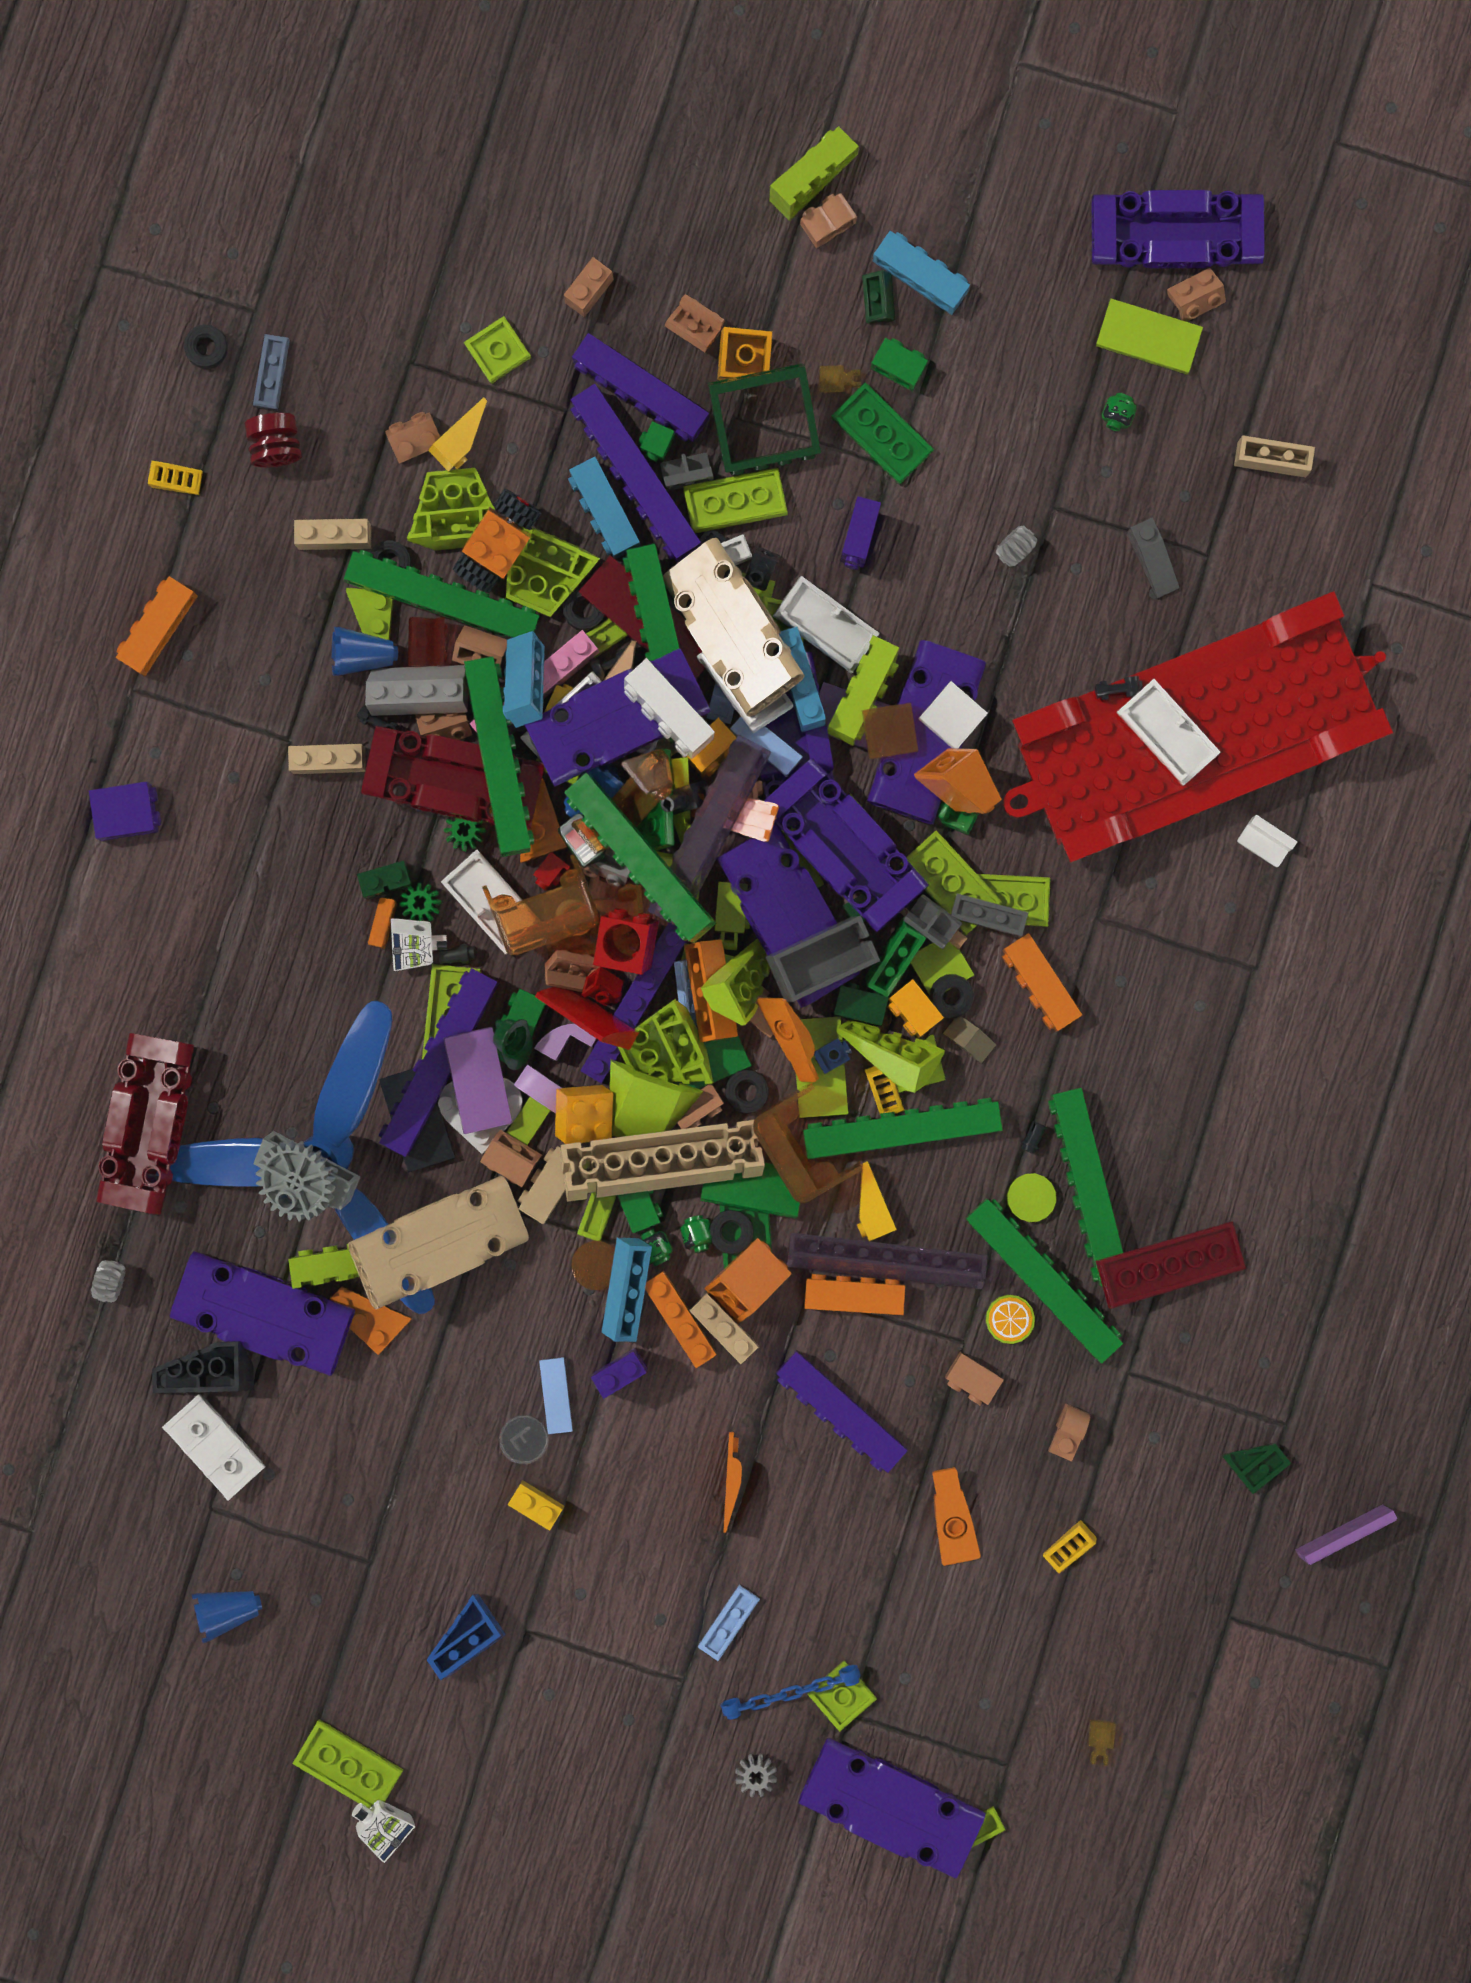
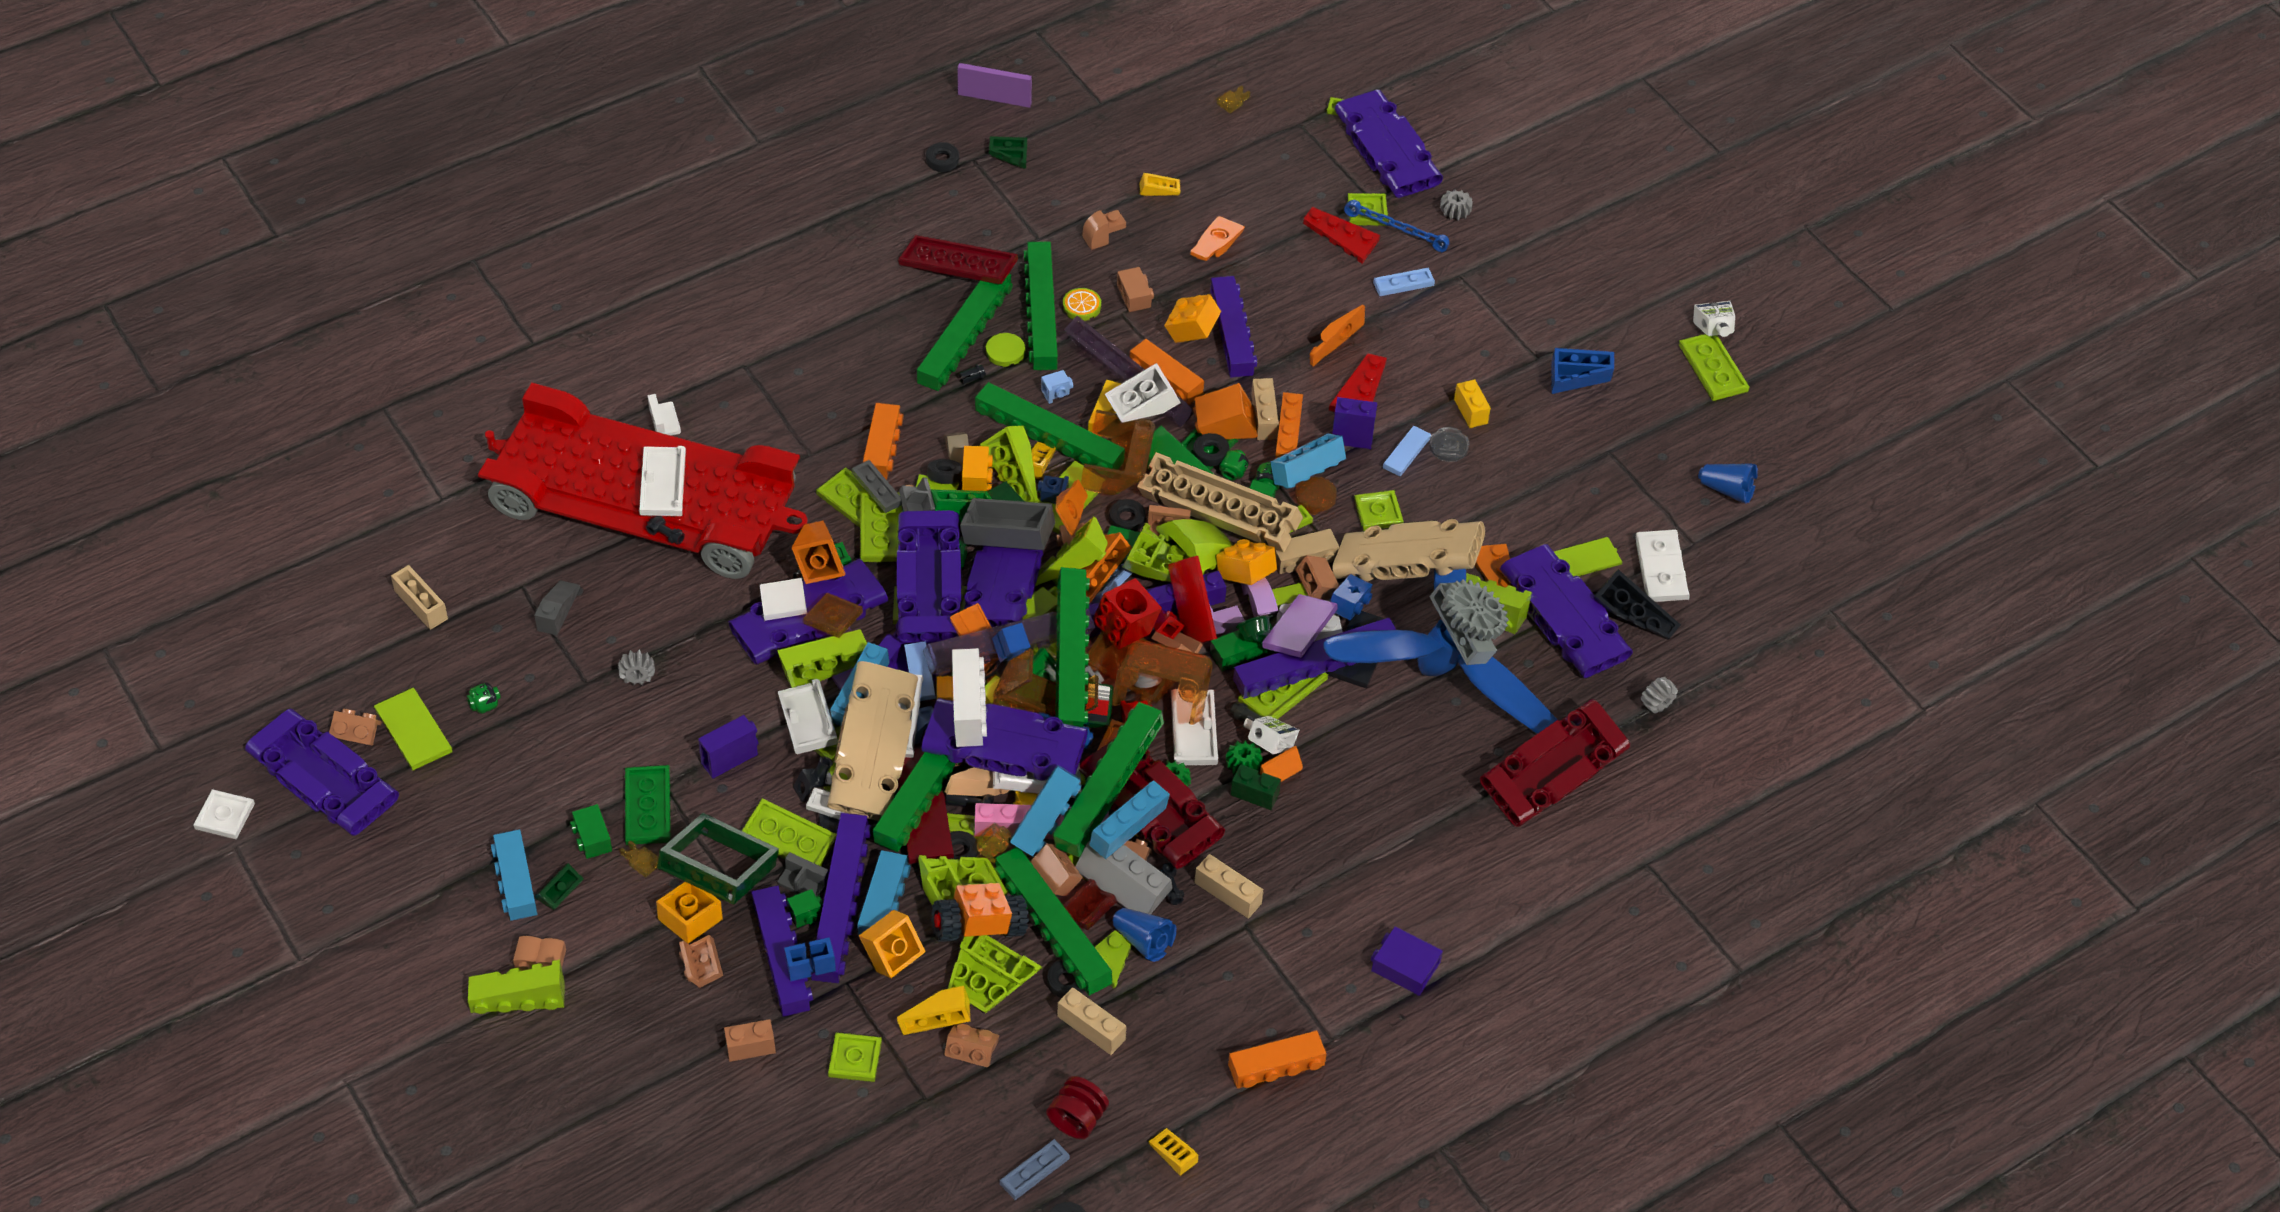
camera: 145 degrees left, 35 degrees down
none -> white tile [194,789,255,839]
none -> blue piece [784,937,836,981]
none -> light orange brick [859,910,926,978]
none -> black tyre [926,142,959,172]
none -> clear yellow brick [976,822,1011,863]
none -> blue piece [992,623,1031,664]
none -> light blue brick [1041,370,1073,404]
none -> dark azure brick [1089,780,1170,859]
none -> white slope [1105,363,1180,423]
none -> light orange brick [1164,294,1221,343]
none -> red wing [1303,207,1380,264]
none -> red wing [1329,353,1387,412]
none -> blue brick [1330,574,1373,620]
none -> lime tile [1354,490,1404,531]
none -> lime piece [1554,537,1622,576]

